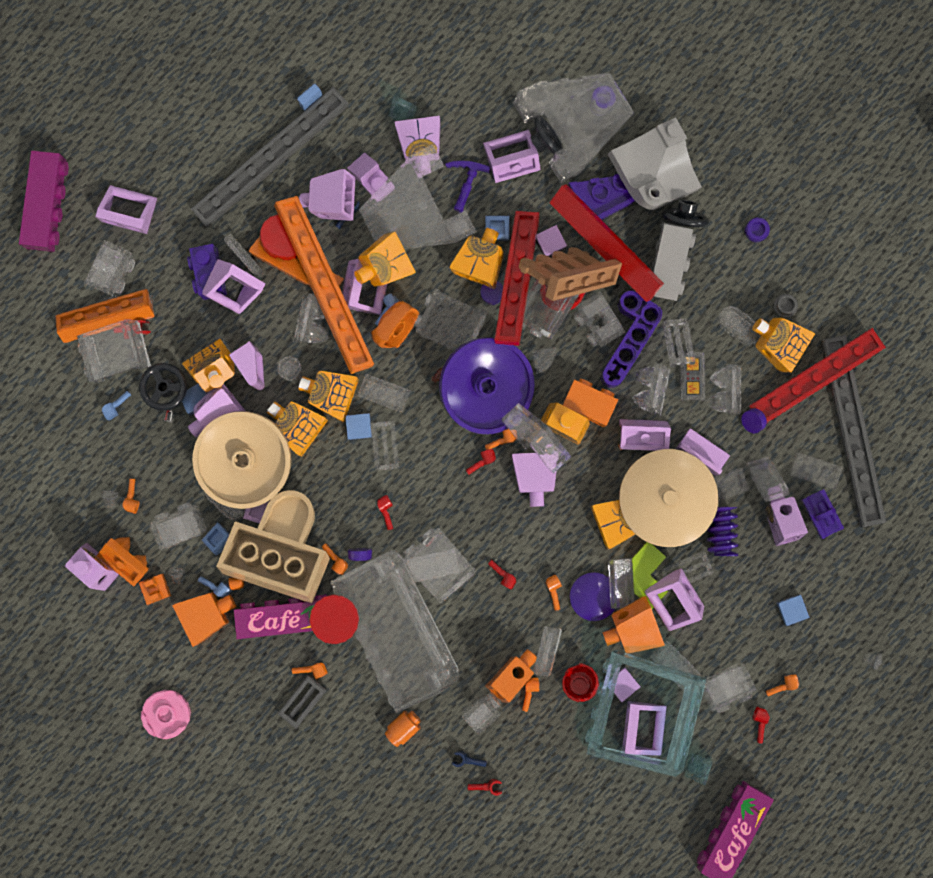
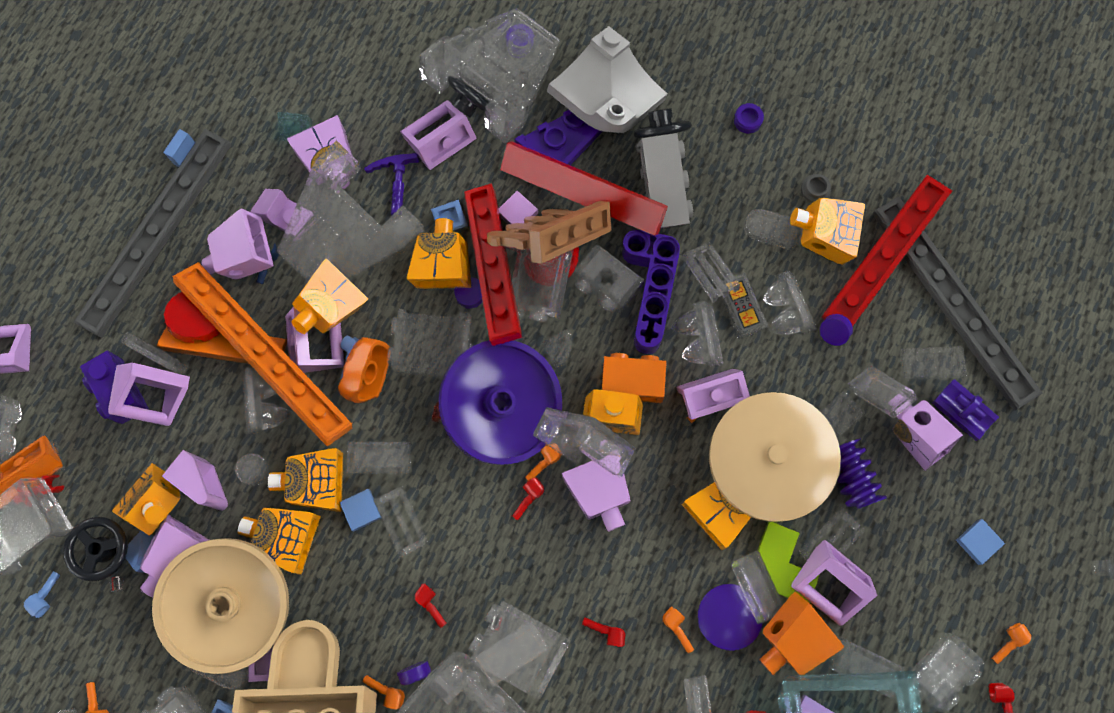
camera: 20 degrees left, 10 degrees down
lavender panel [676,428,730,476] -> none

